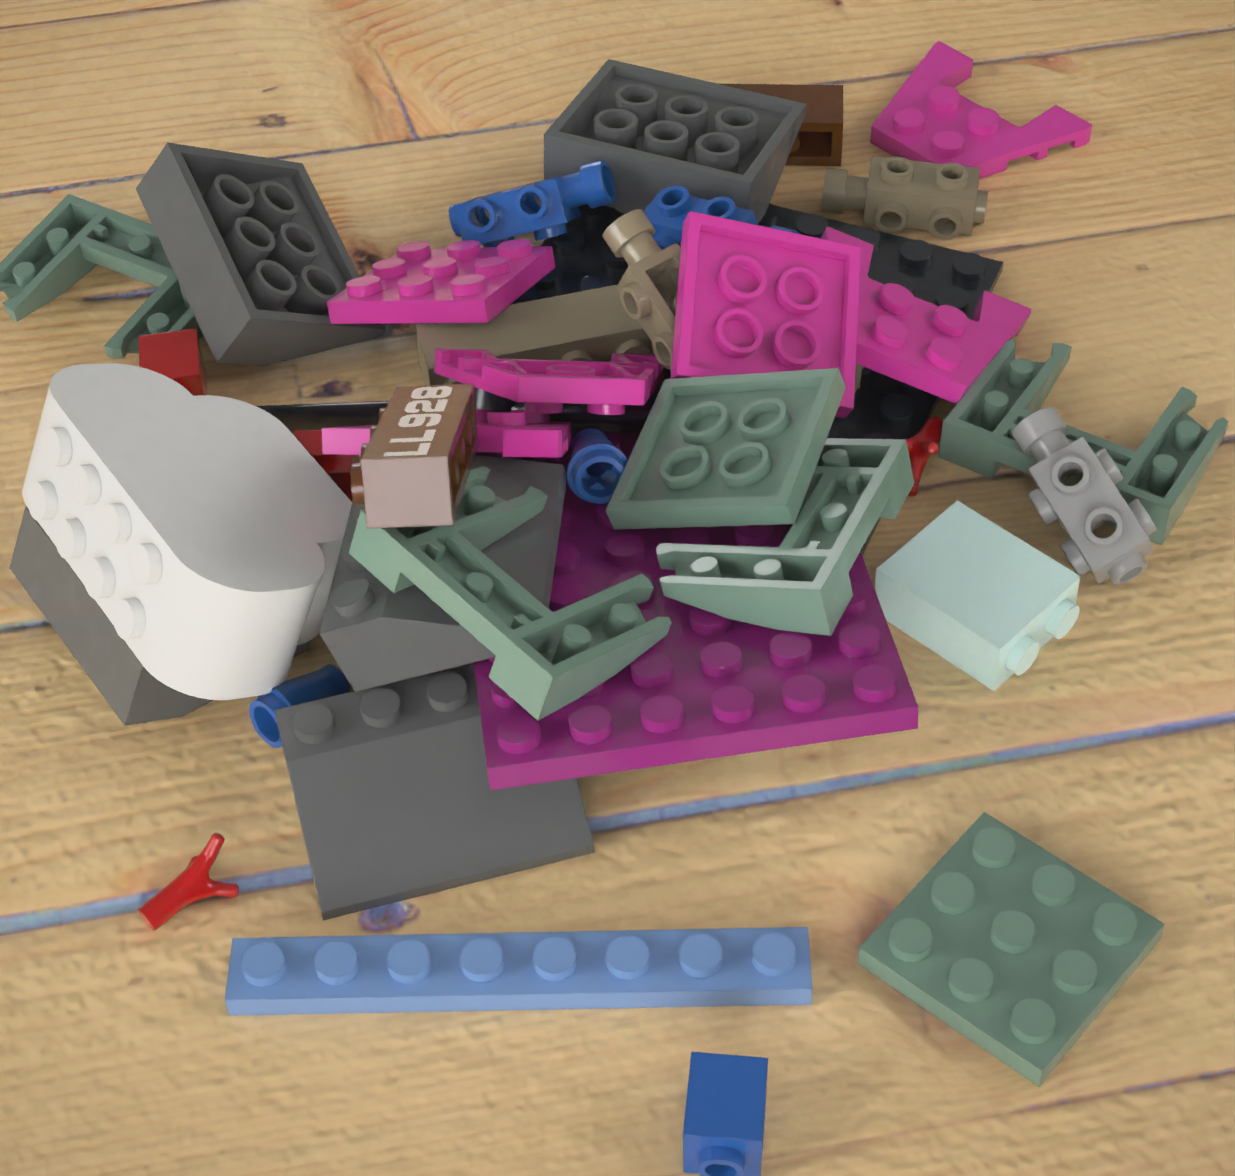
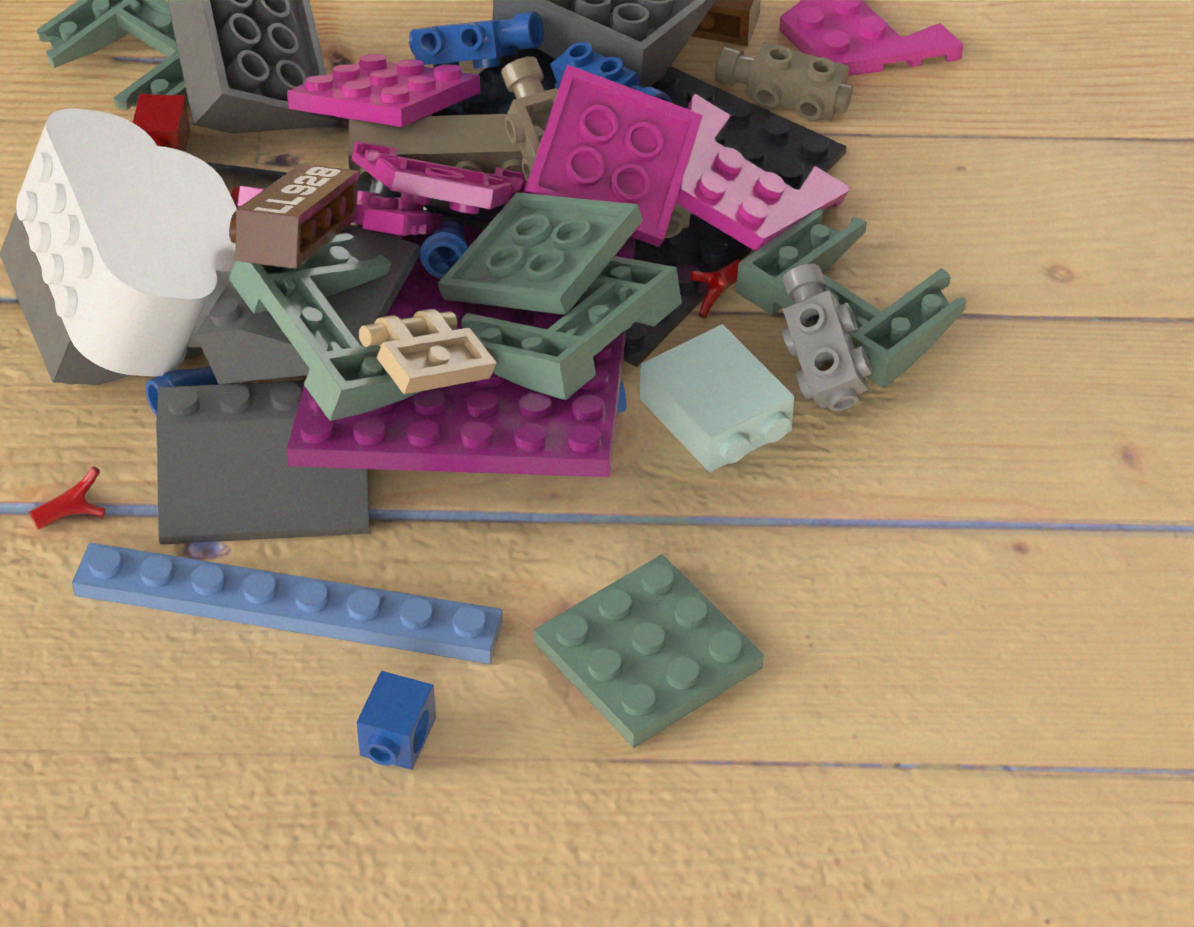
camera: 10 degrees right, 0 degrees up
none -> tan plate [359,309,497,394]

